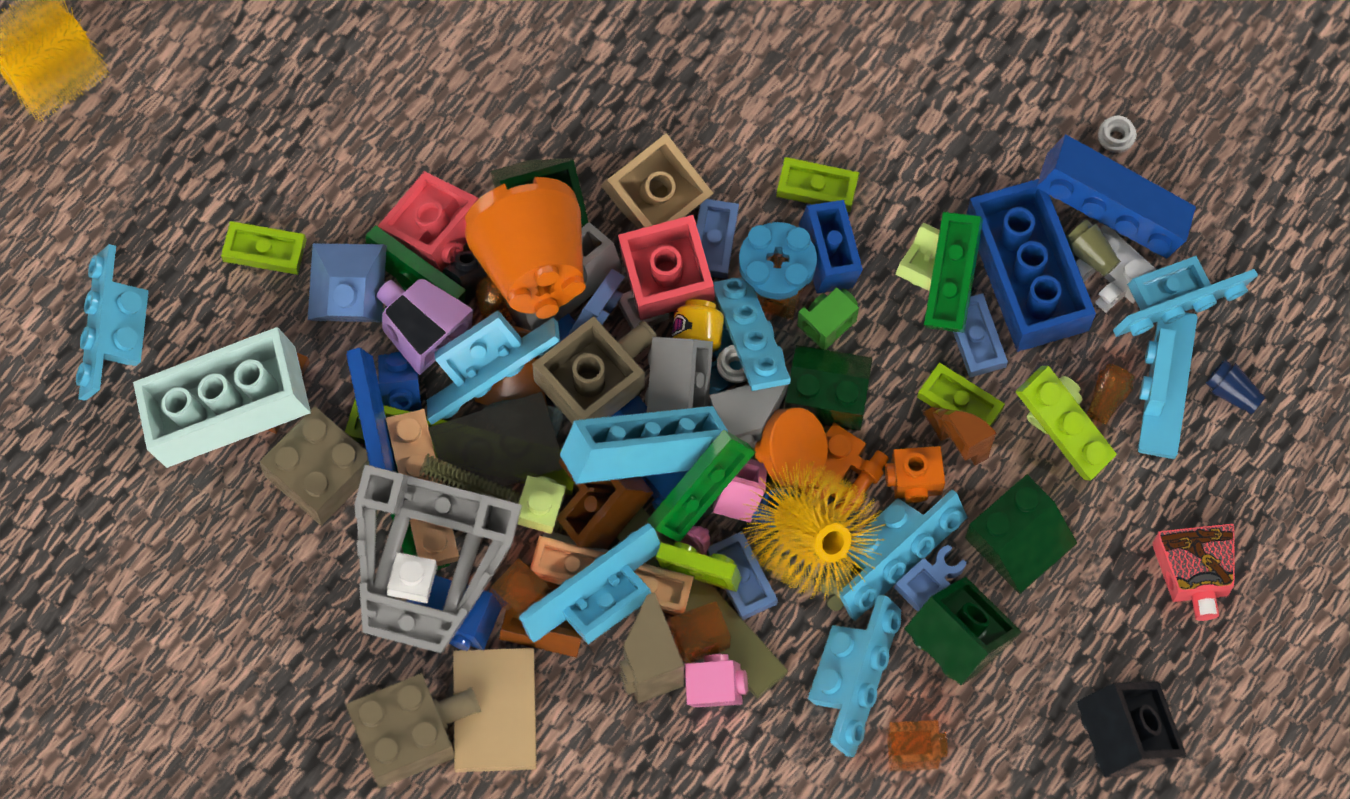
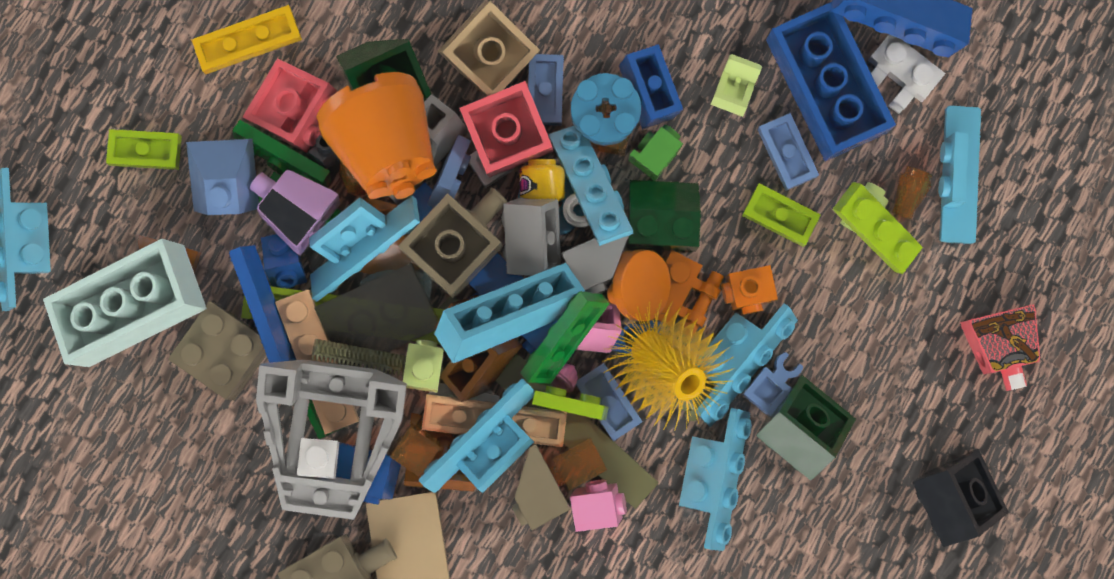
camera: 10 degrees left, 15 degrees up
lime plate [776,157,859,212] -> none
clear orange brick [887,720,948,771] -> none
dark orange slope [922,407,996,466] -> none
green plate [924,212,983,333] -> none
dark green slope [965,474,1077,595] -> none
olive cone [1066,219,1121,277] -> none
medium azure bracket [1113,256,1258,337] -> none
dark blue cone [1205,359,1265,415] -> none
none -> yellow plate [191,5,302,75]

